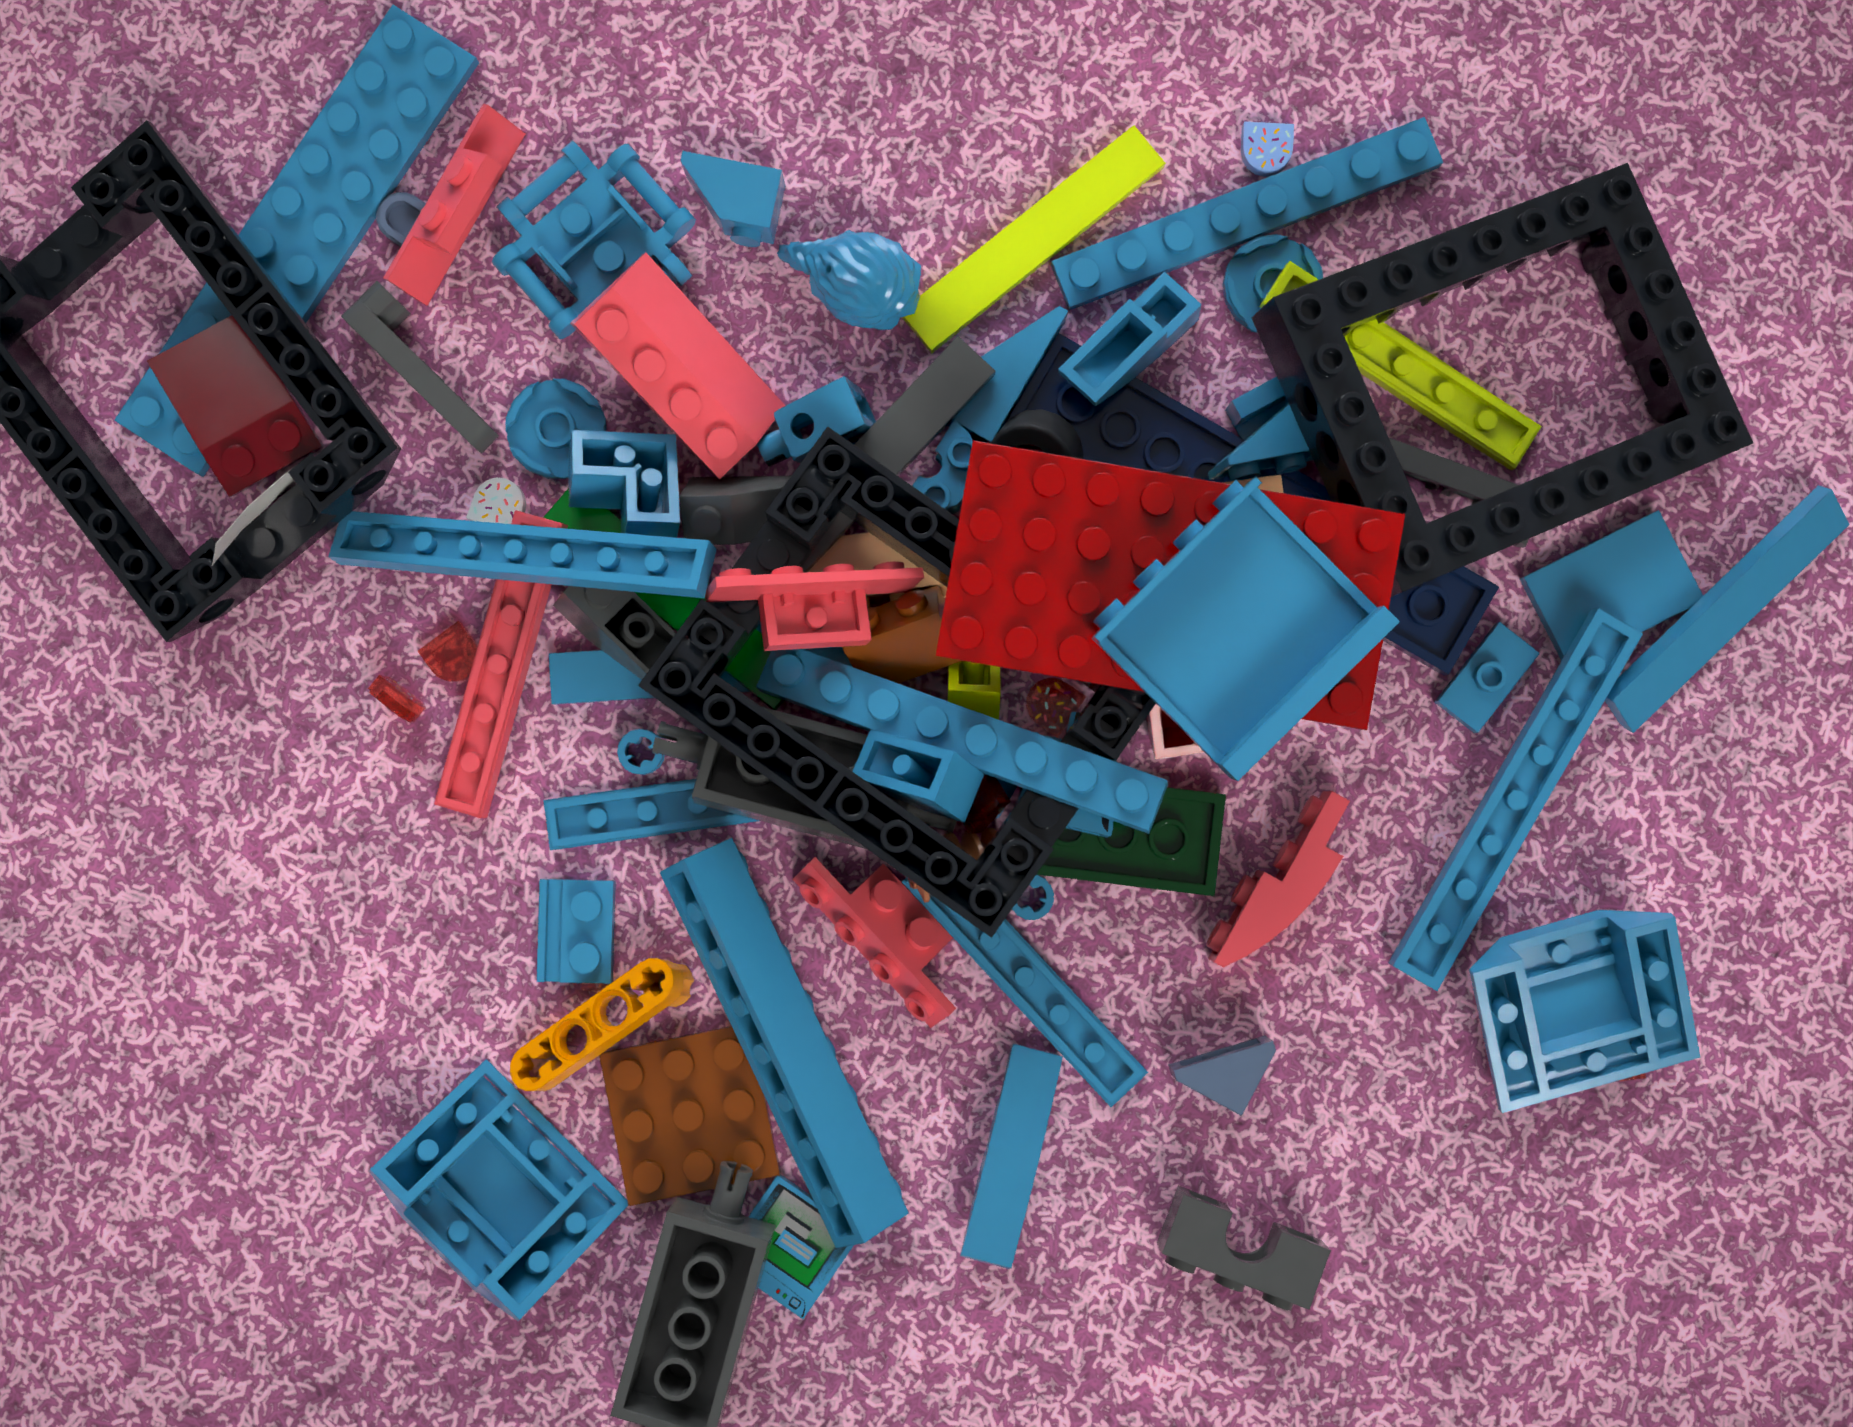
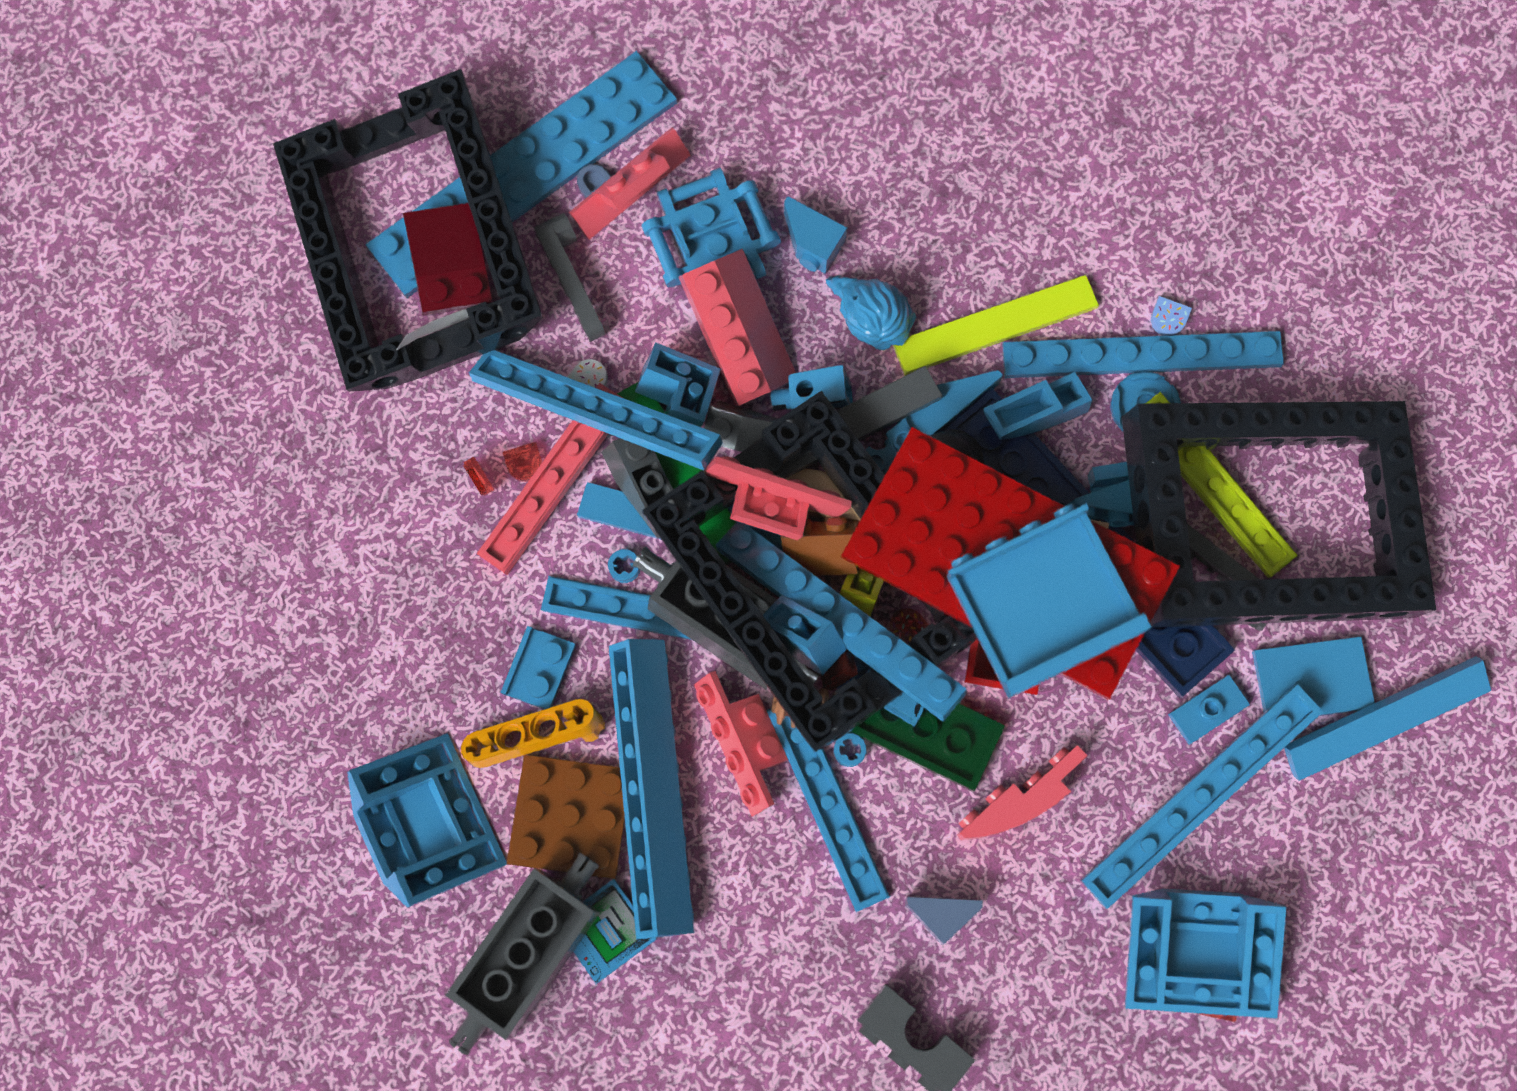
camera: 20 degrees right, 10 degrees down
dark azure tile [506,378,606,479] -> none
dark azure slope [960,1044,1063,1269] -> none

